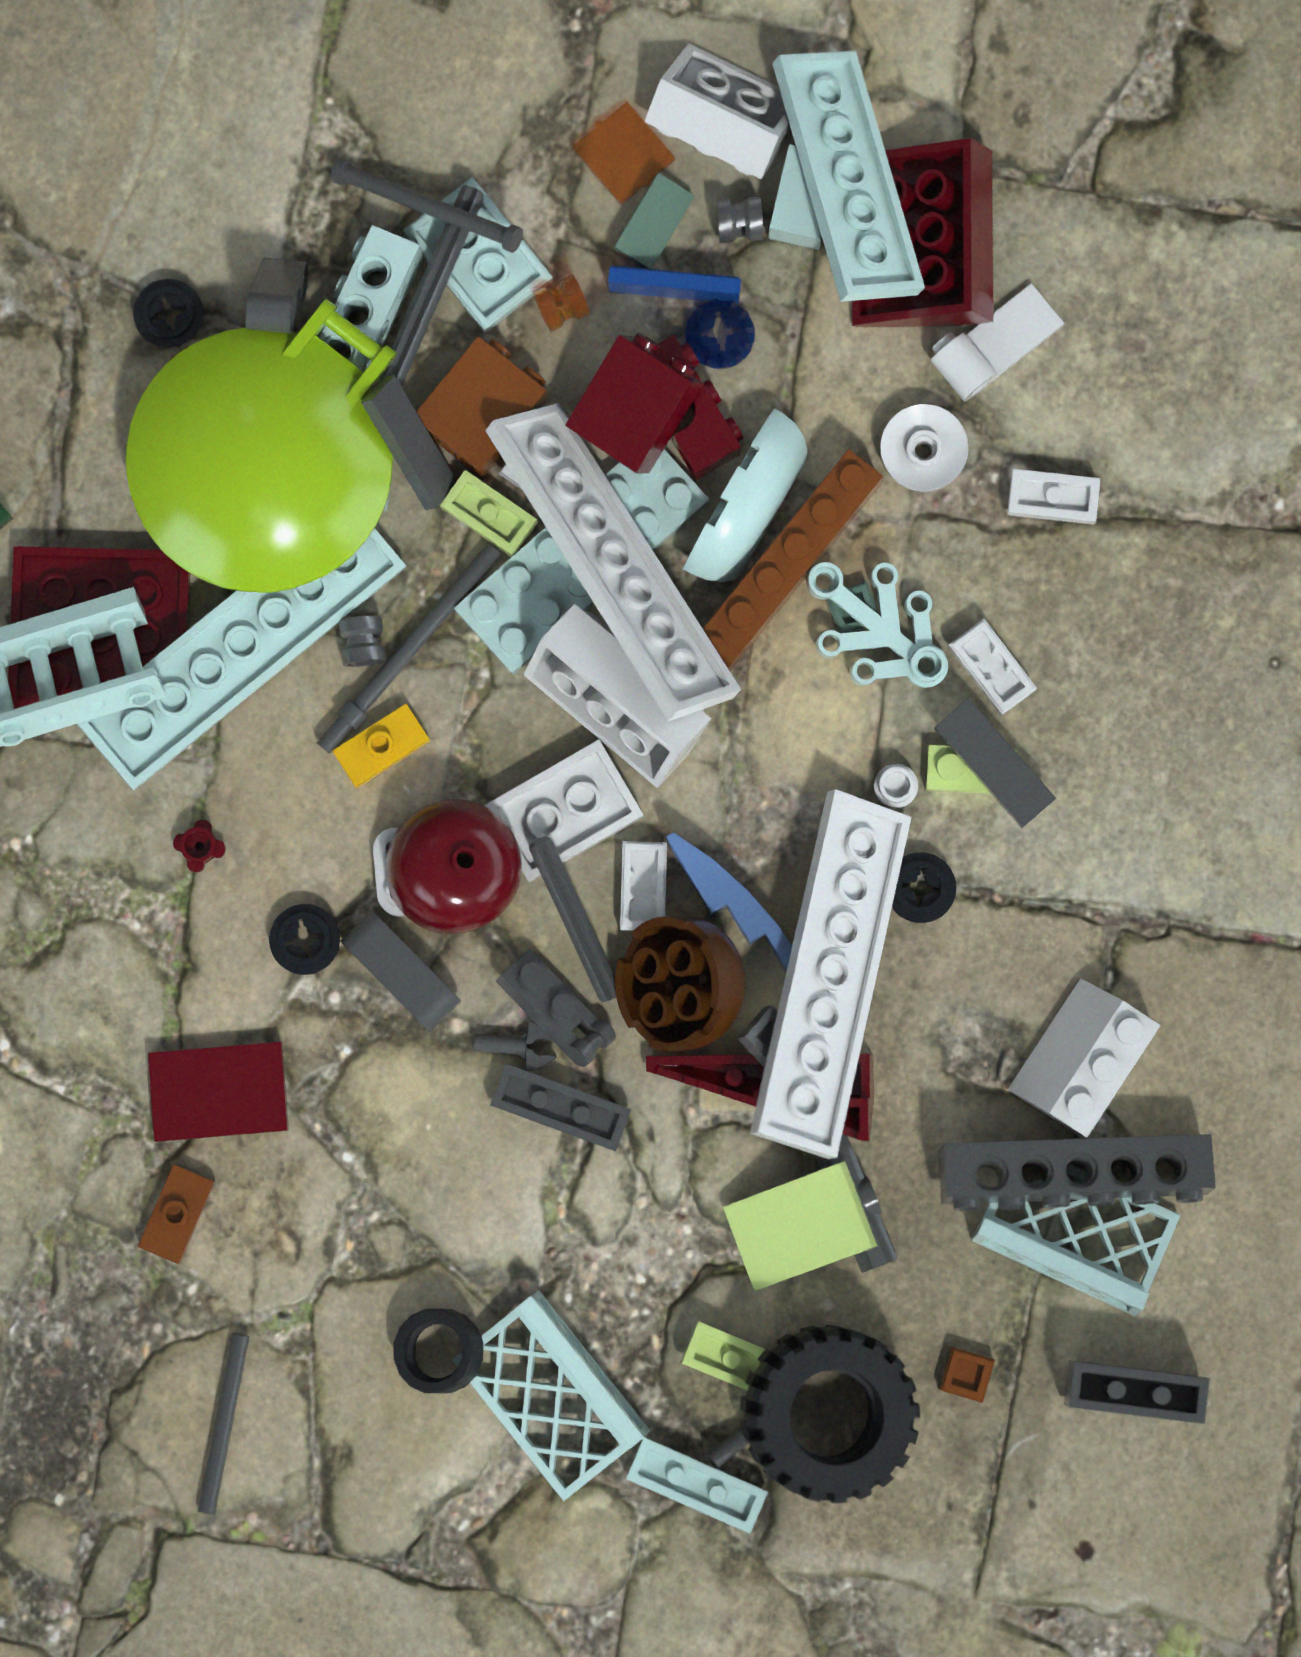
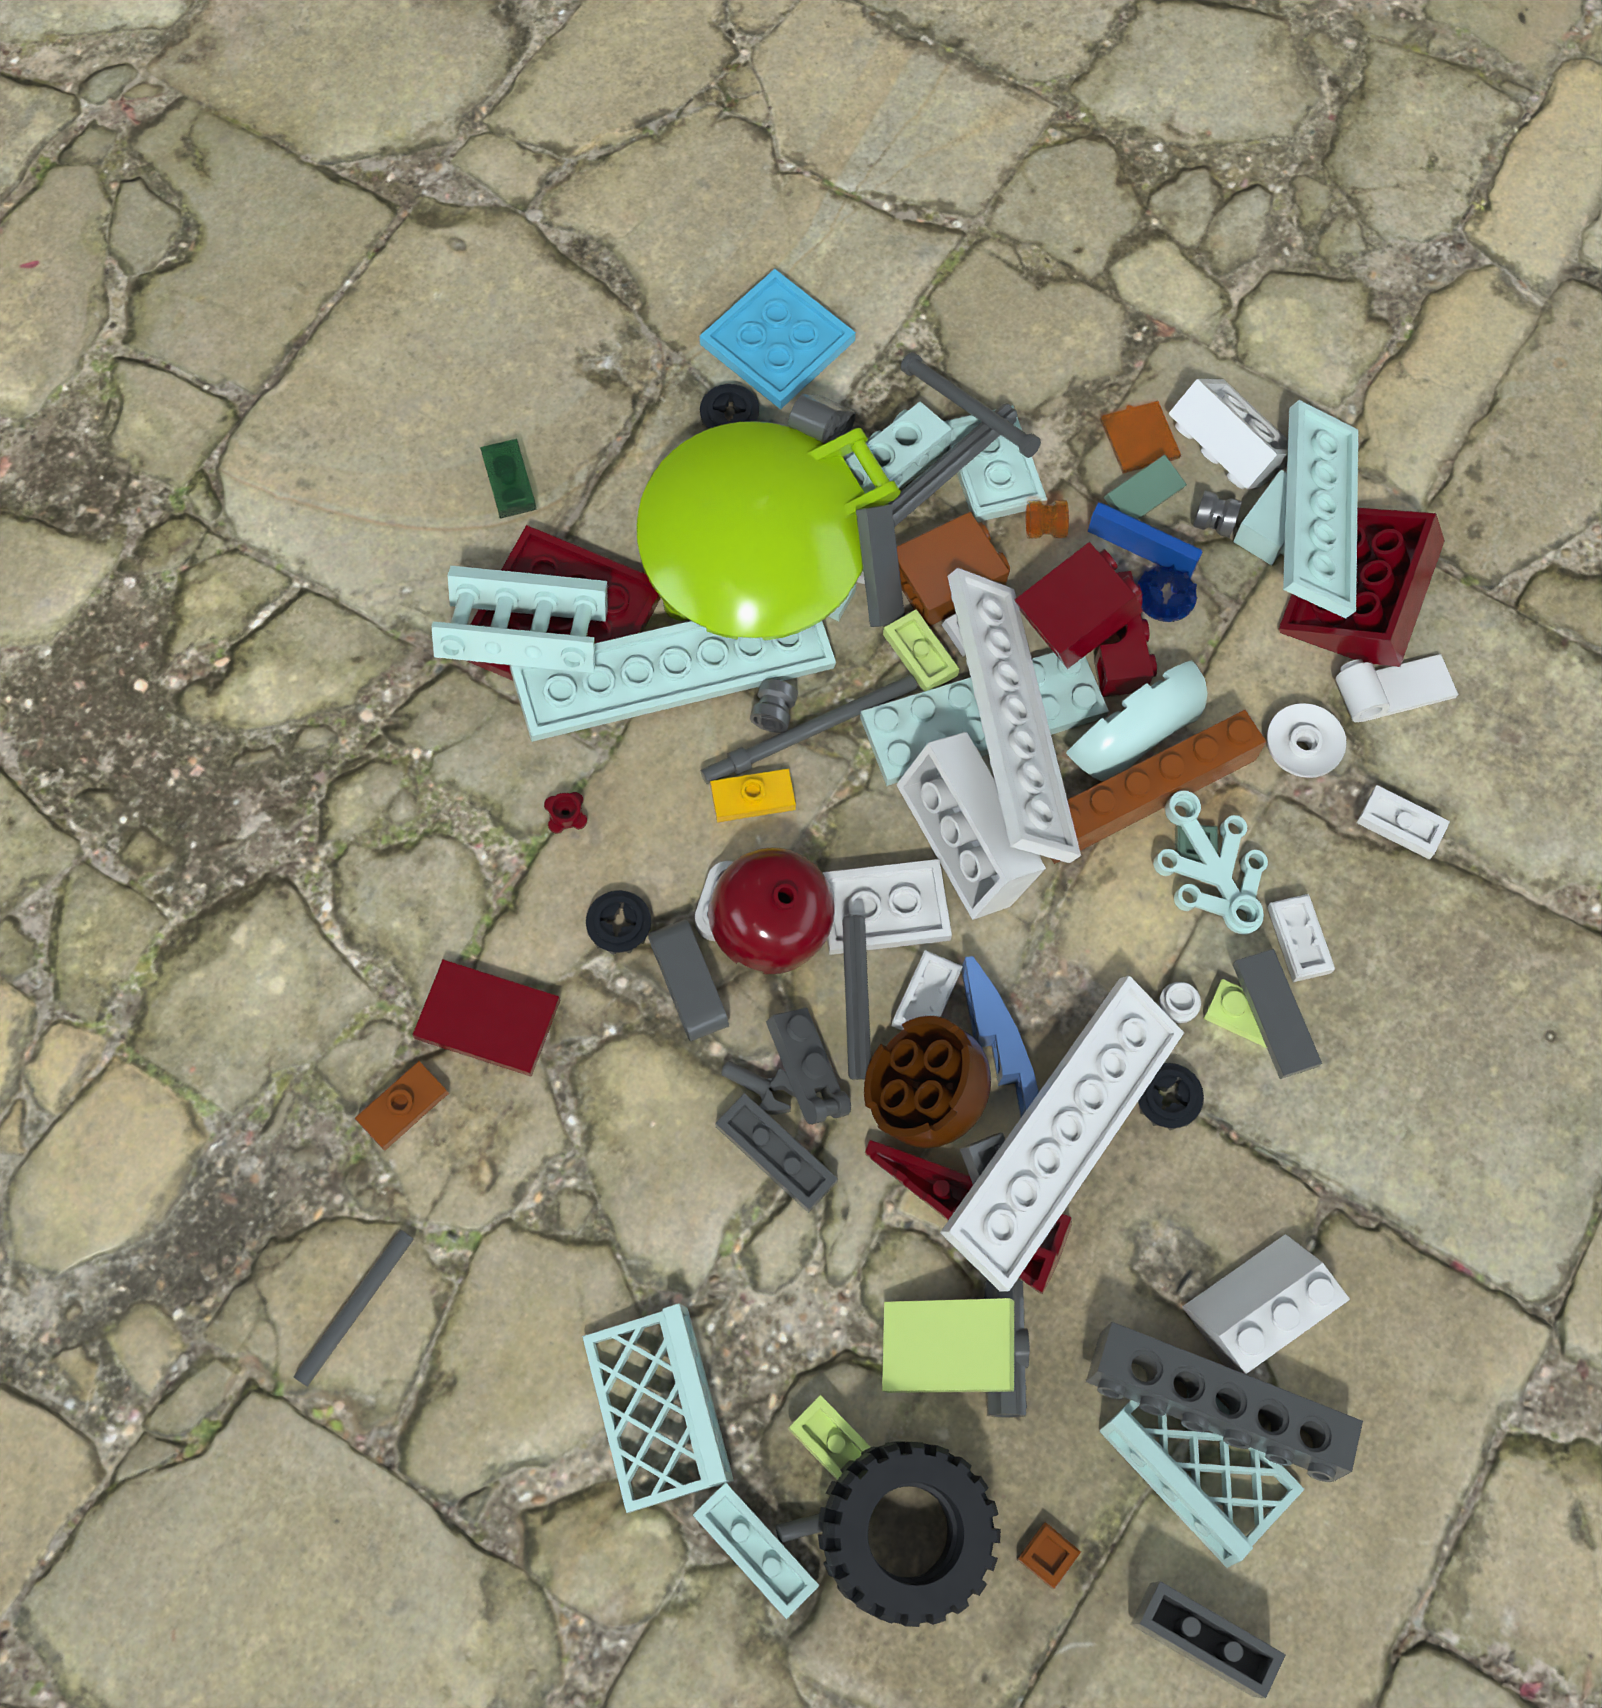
camera: 15 degrees right, 15 degrees down
black tyre [393,1309,483,1394] -> none
none -> medium azure plate [699,269,856,410]

